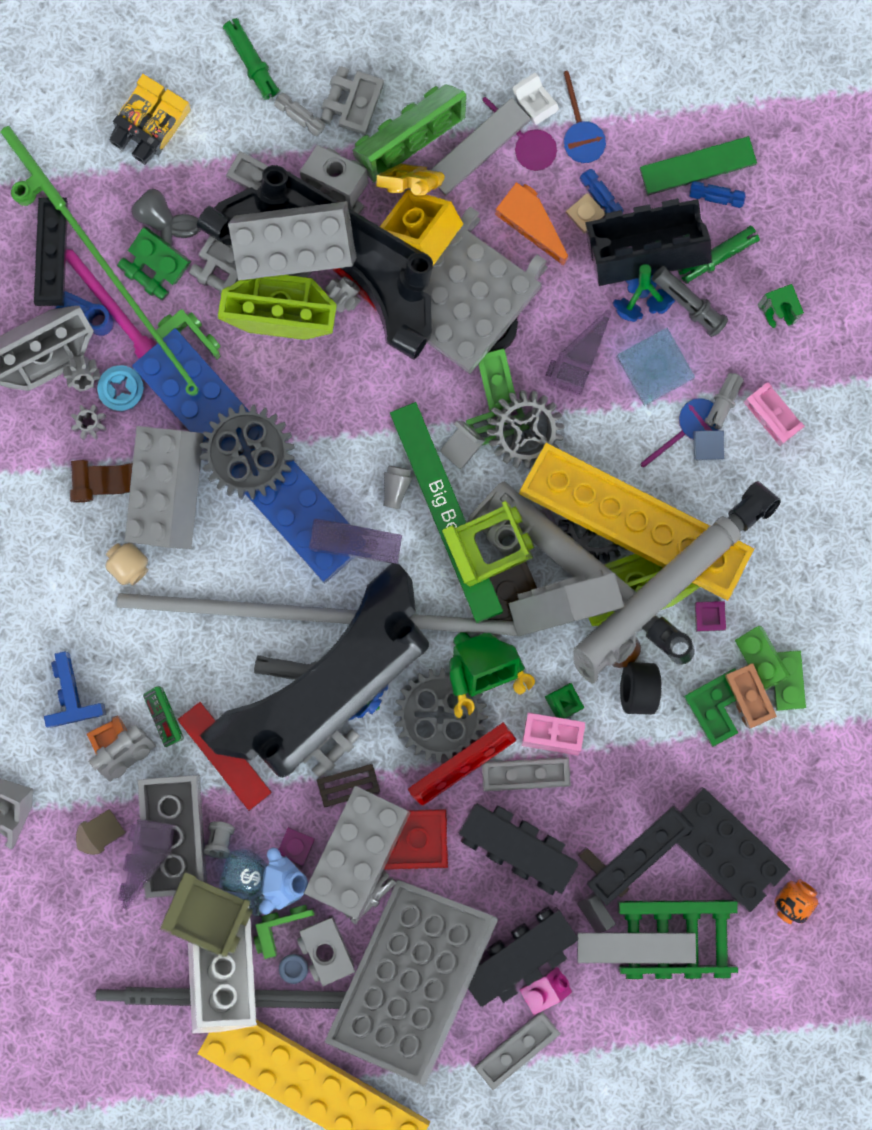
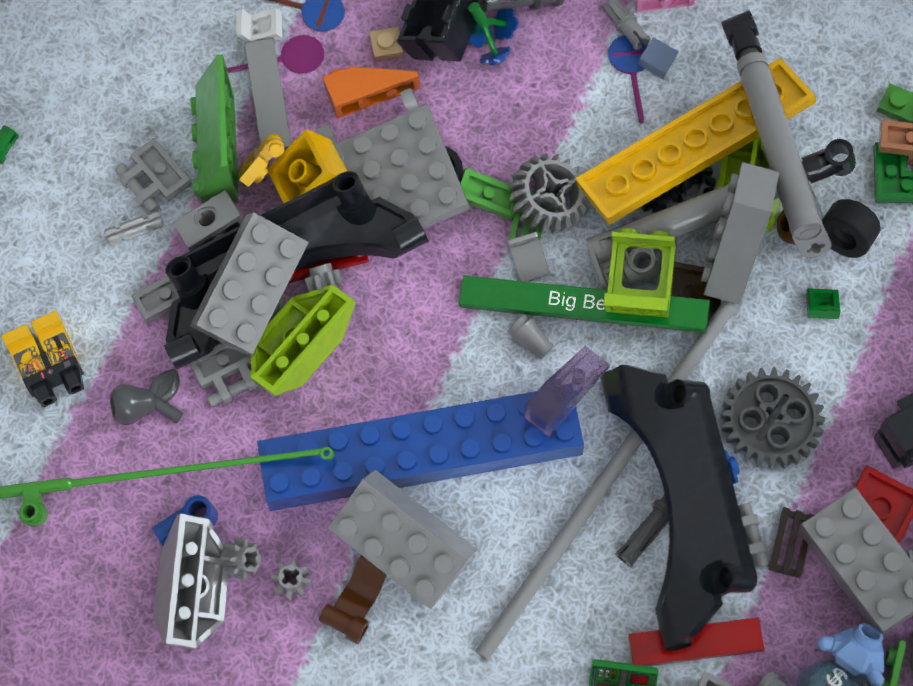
camera: 55 degrees left, 15 degrees down
black tile [34,197,68,306] -> none
dark pink piece [66,249,156,359] -> none
medium azure gear [97,365,144,412] -> none
tan head [105,542,149,586] -> none
green plate [117,227,191,301] -> none
bright green bracket [156,309,221,360] -> none
dark grey gear [200,404,295,500] -> none
green pin [222,18,280,100] -> none
magenta plate [278,827,315,866] -> none
red tile [408,722,517,806] -> none
green torso [449,632,535,718] -> none
light grey tile [482,757,571,791] -> none
bright pink hinge [522,713,586,756] -> none
clear purple slope [546,310,612,396] -> none
blue axle [580,169,624,213] -> none
clear light blue plate [616,328,695,406] -> none
magenta plate [695,601,726,632] -> none
bright green plate [735,626,790,691] -> none

